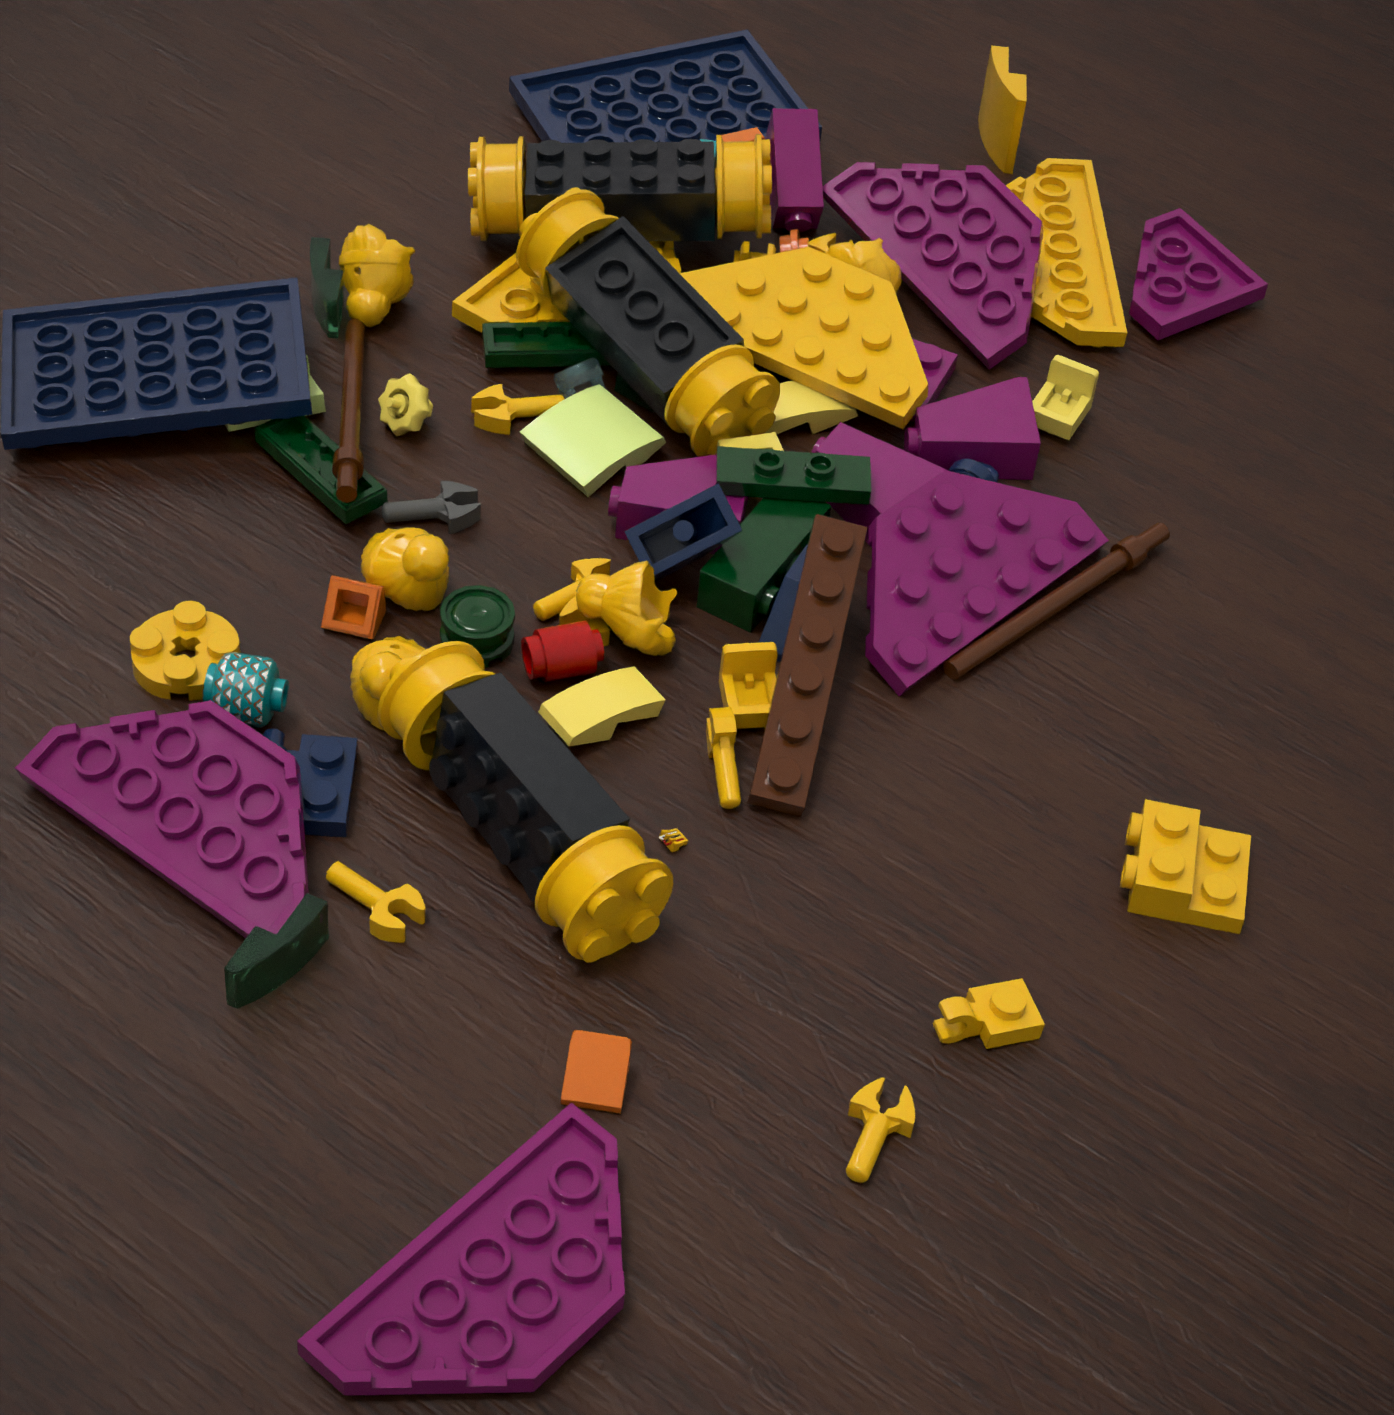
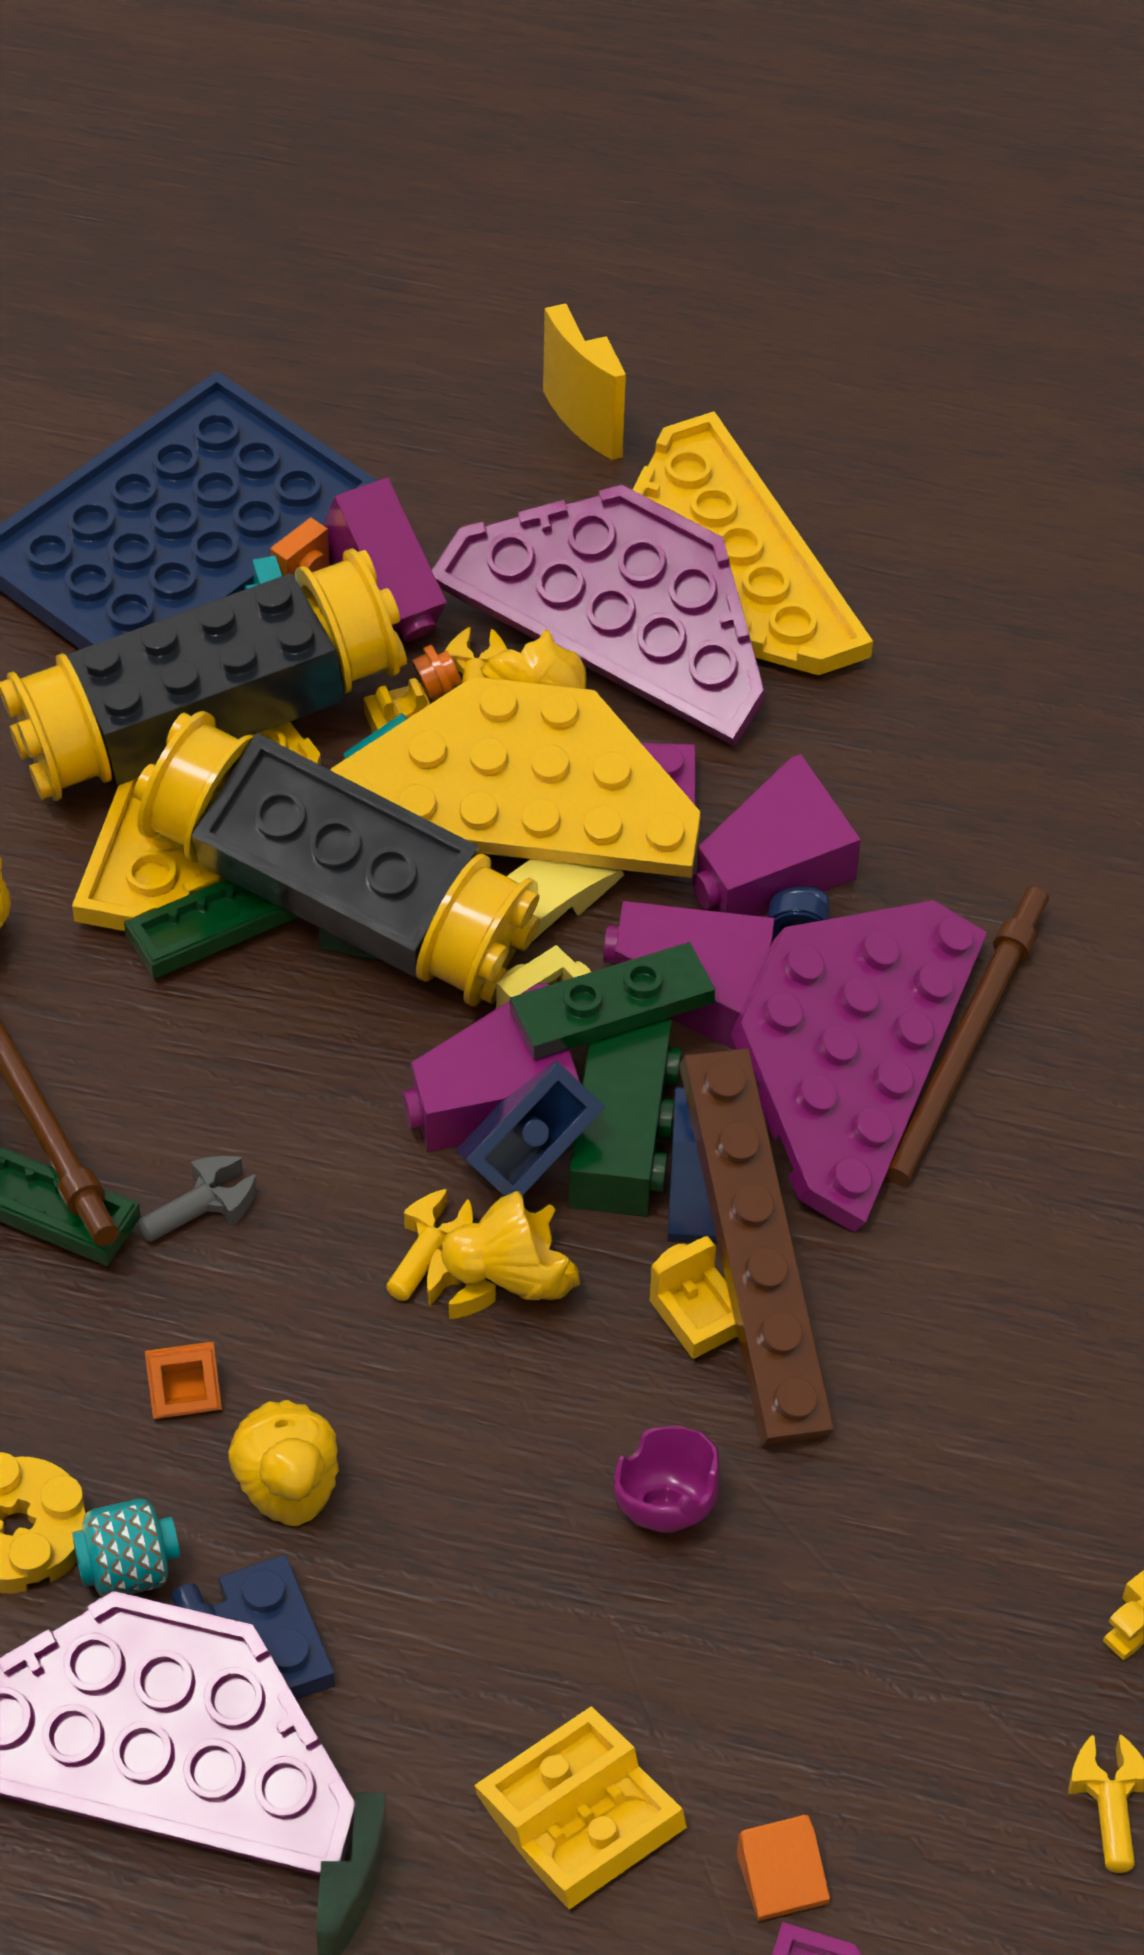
camera: 20 degrees left, 5 degrees up
yellow bar [326,861,426,943] -> none
yellow piece [361,528,449,611] -> none
brick [377,641,673,963] -> none
light yellow piece [378,373,433,436] -> none
dark green wheel [440,585,515,668] -> none
yellow bar [471,384,565,435] -> none
yellowish green slope [520,384,666,497] -> none
red brick [521,620,604,682] -> none
light yellow slope [538,666,666,747] -> none
clear light blue tile [553,357,605,399] -> none
yellow piece [659,828,688,852] -> none
yellow bar [706,707,741,809] -> none
light yellow bracket [1032,355,1099,440] -> none
magenta plate [1129,208,1268,340] -> none
none -> yellow slope [474,1706,687,1910]
none -> magenta hair [613,1426,720,1534]

